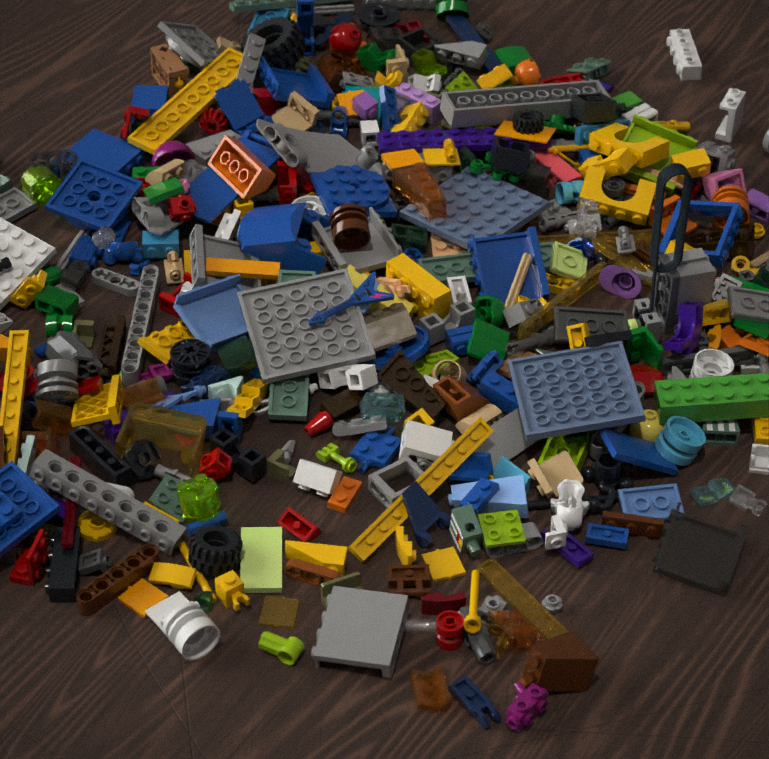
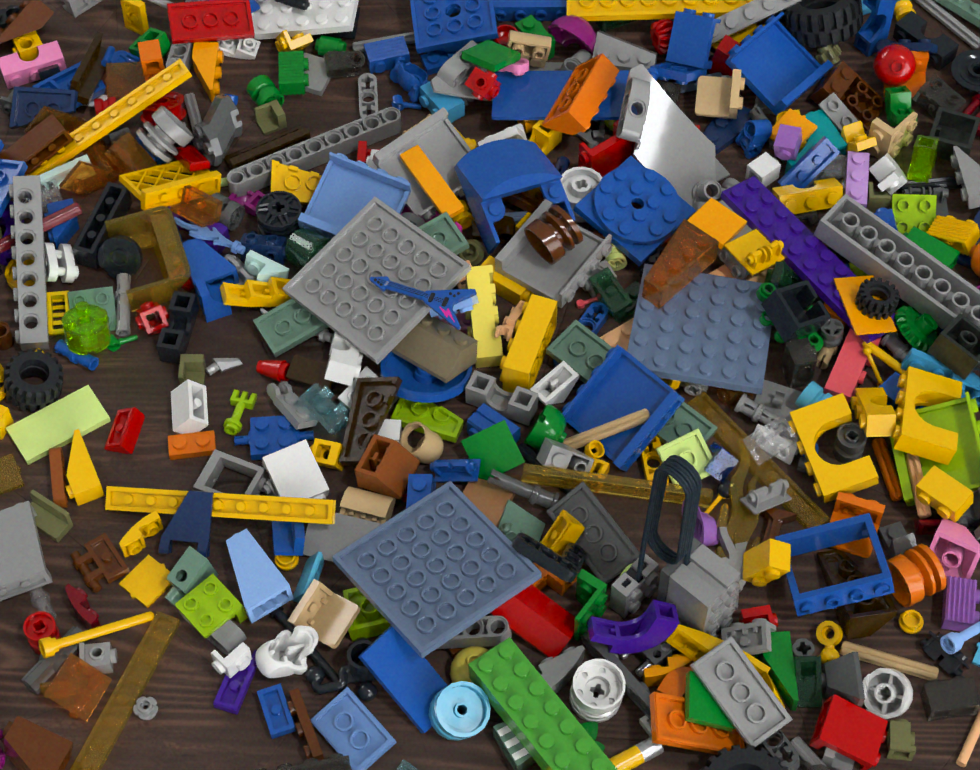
camera: 60 degrees right, 15 degrees up
clear wheel [92,226,115,249] -> none
blue plate [459,477,500,515] -> none

